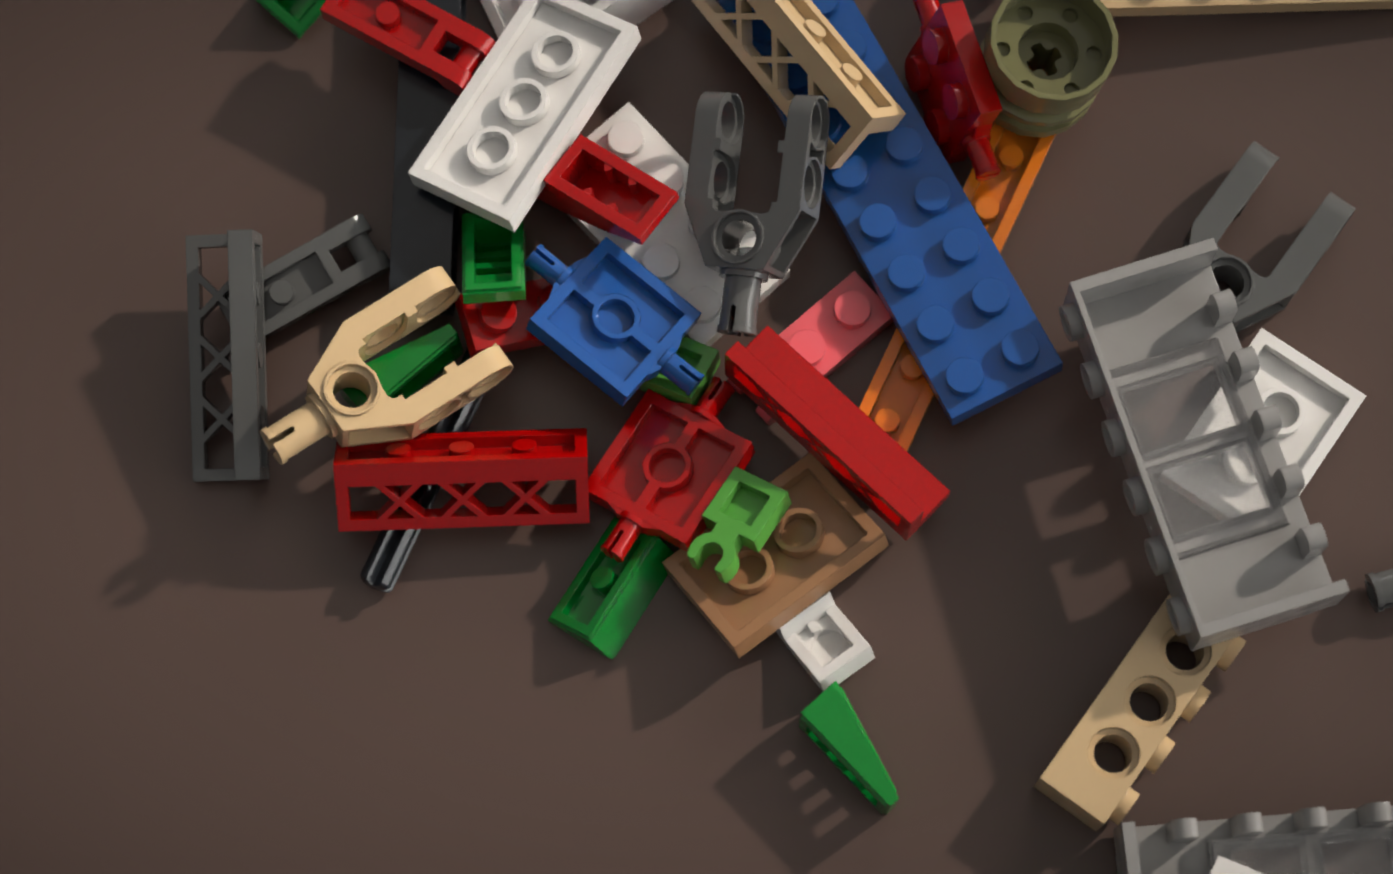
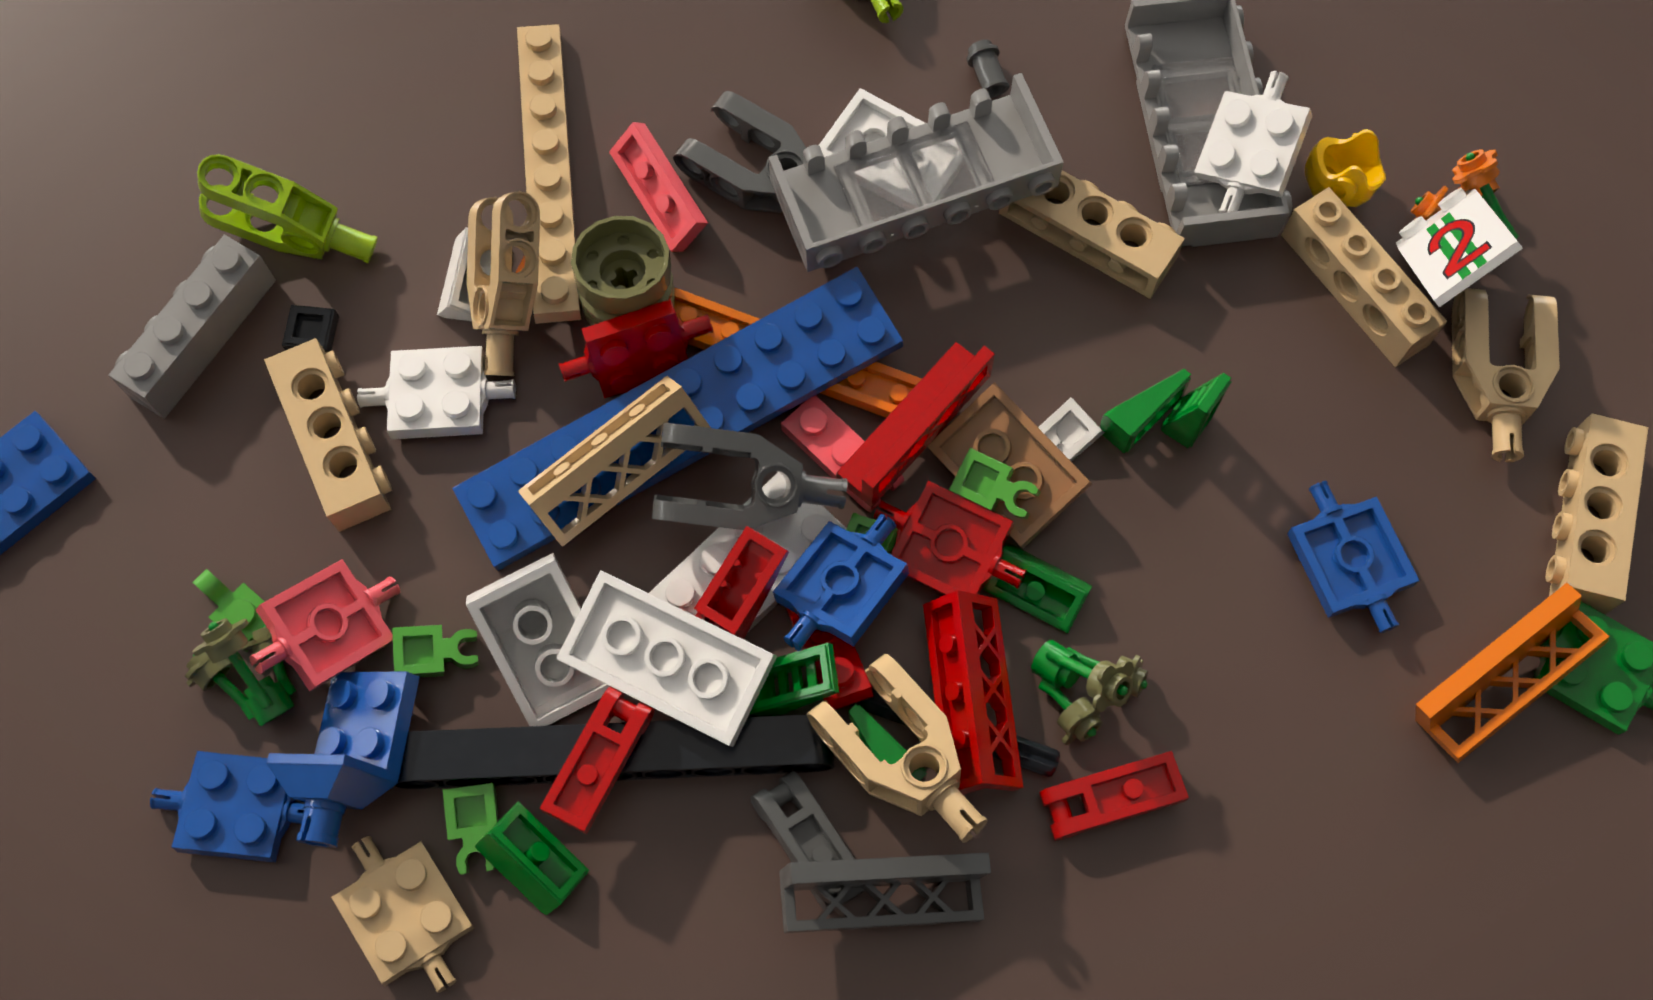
camera: 95 degrees left, 5 degrees down
none -> coral plate [609,122,708,252]
none -> plant [1031,640,1148,745]
none -> red plate [1039,751,1189,841]
none -> green slope [1161,373,1232,448]

